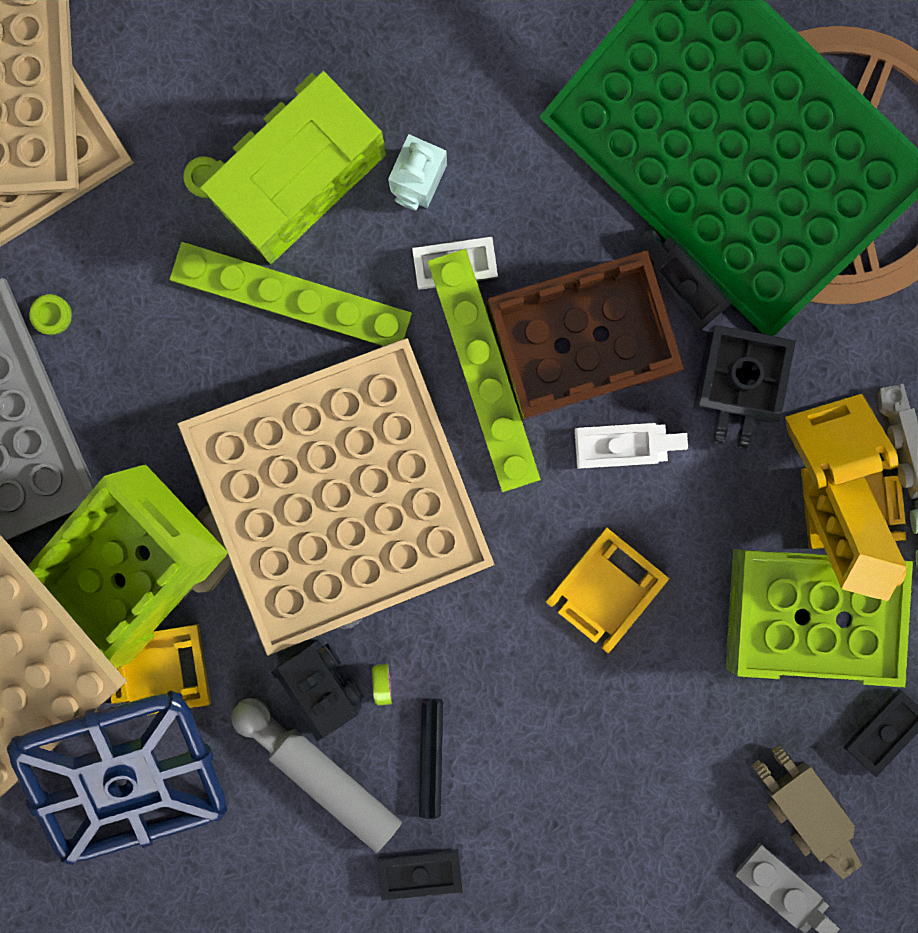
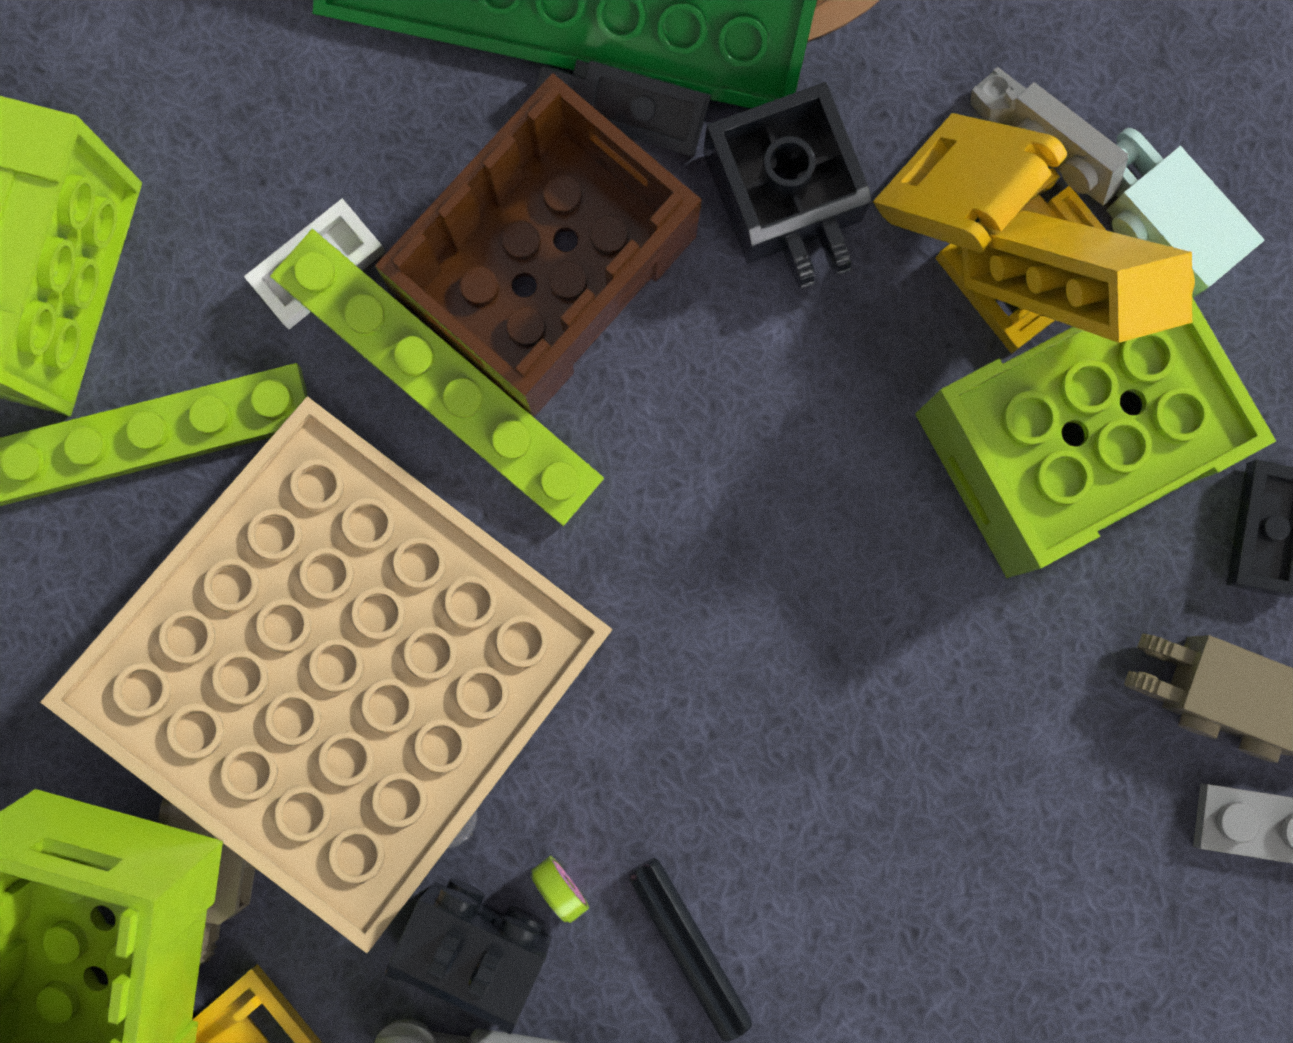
camera: 35 degrees left, 5 degrees down
light aqua brick [388,134,447,211] -> none
yellow container [545,527,670,653] -> none
white hinge [574,423,688,469] -> none

